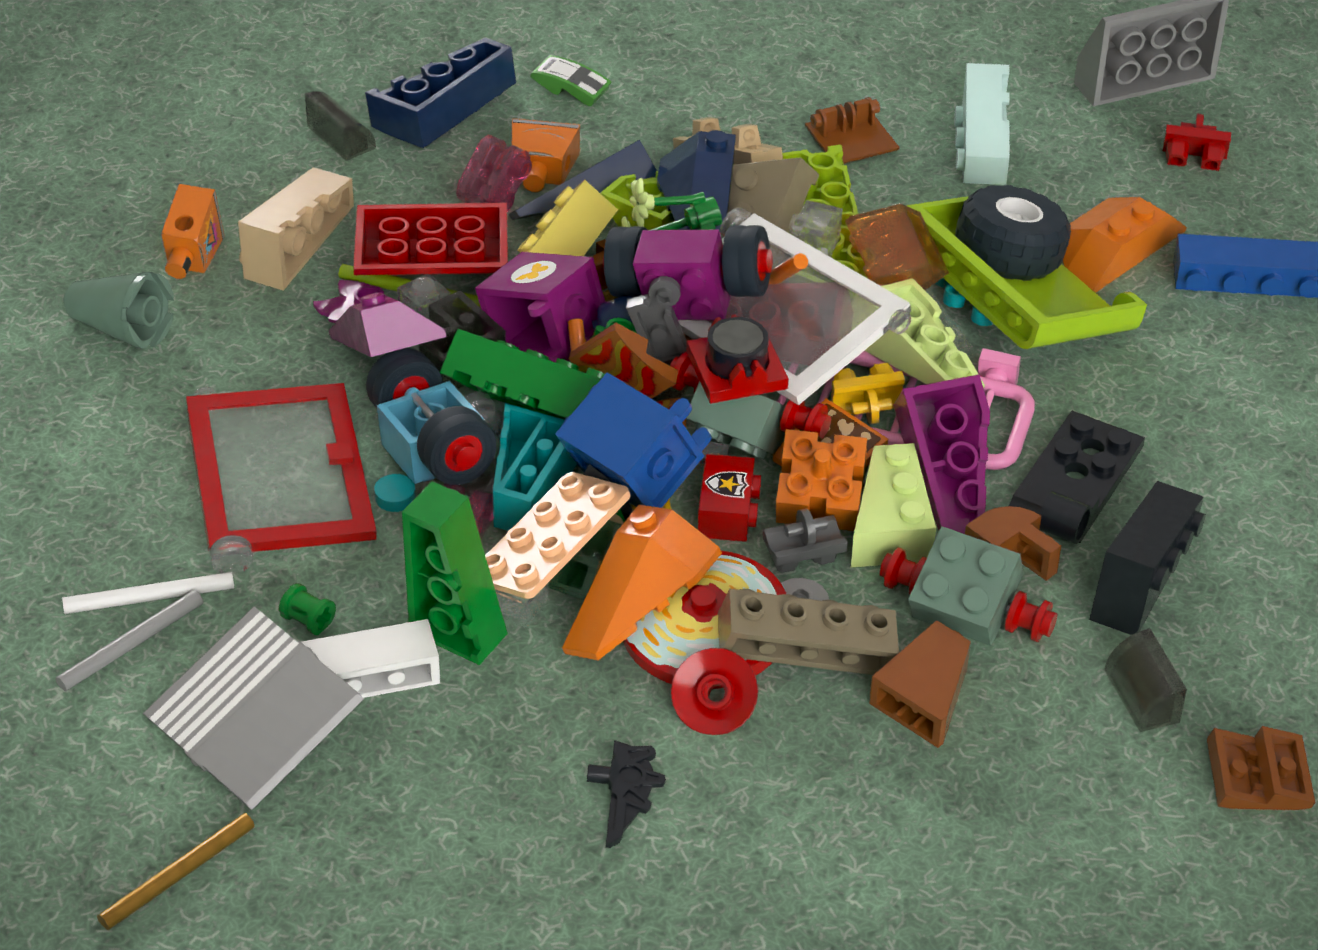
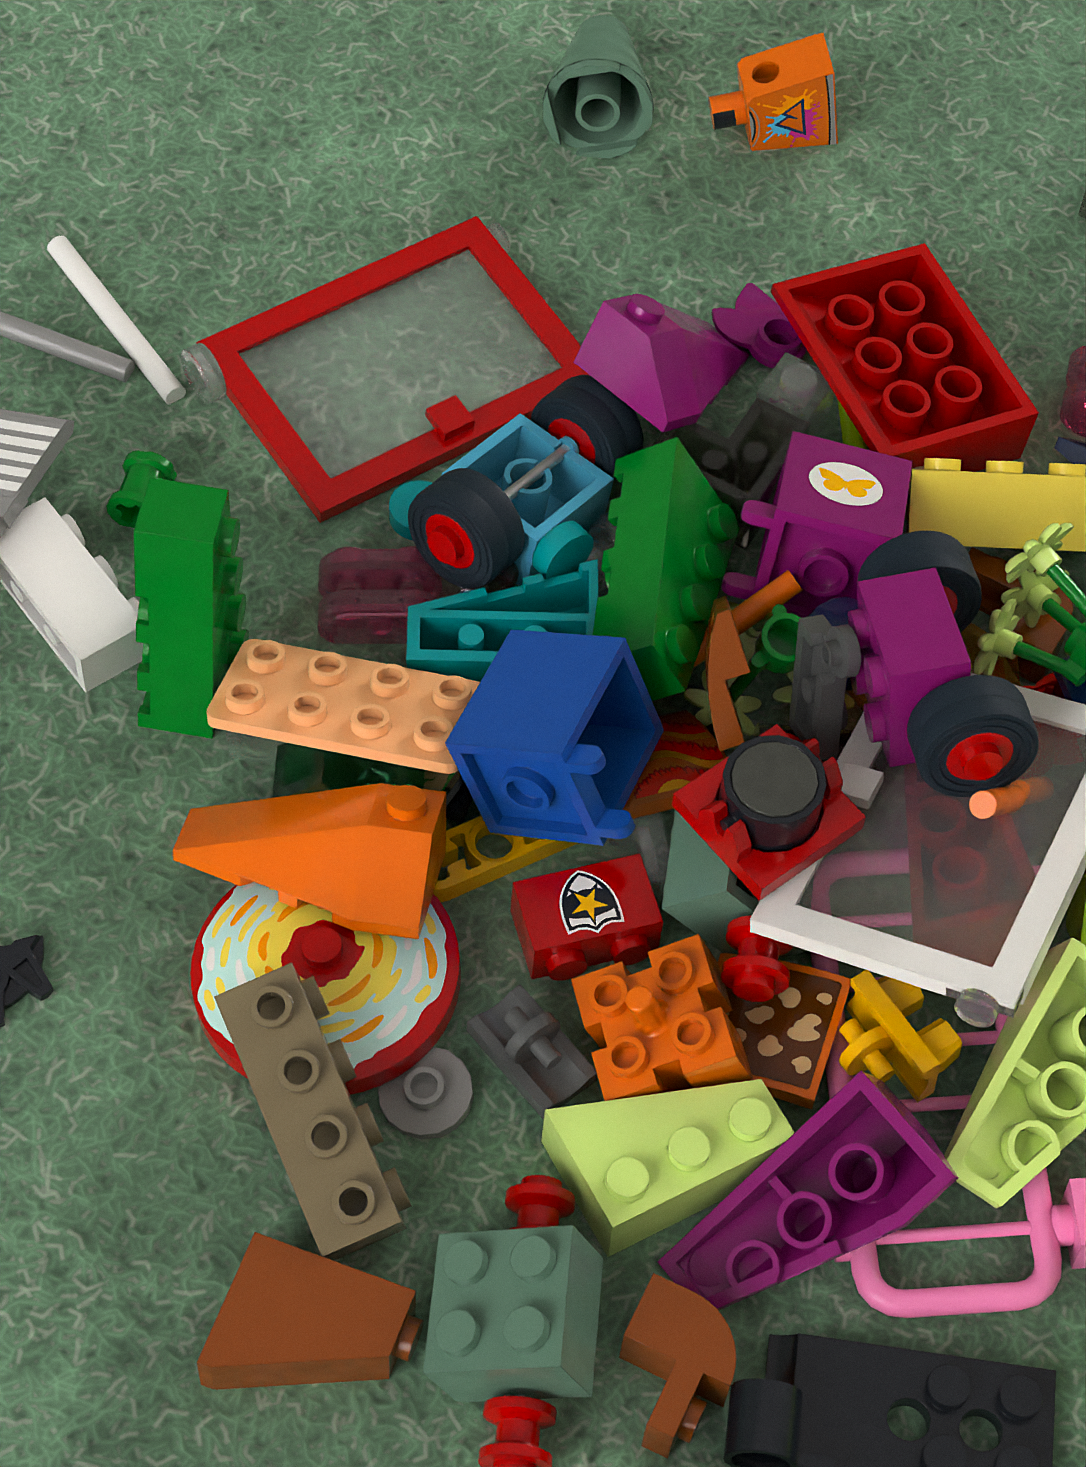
camera: 65 degrees right, 15 degrees up
tan wedge [238,167,354,291] -> none
red dish [671,648,758,735] -> none
none -> teal tile [532,521,594,579]

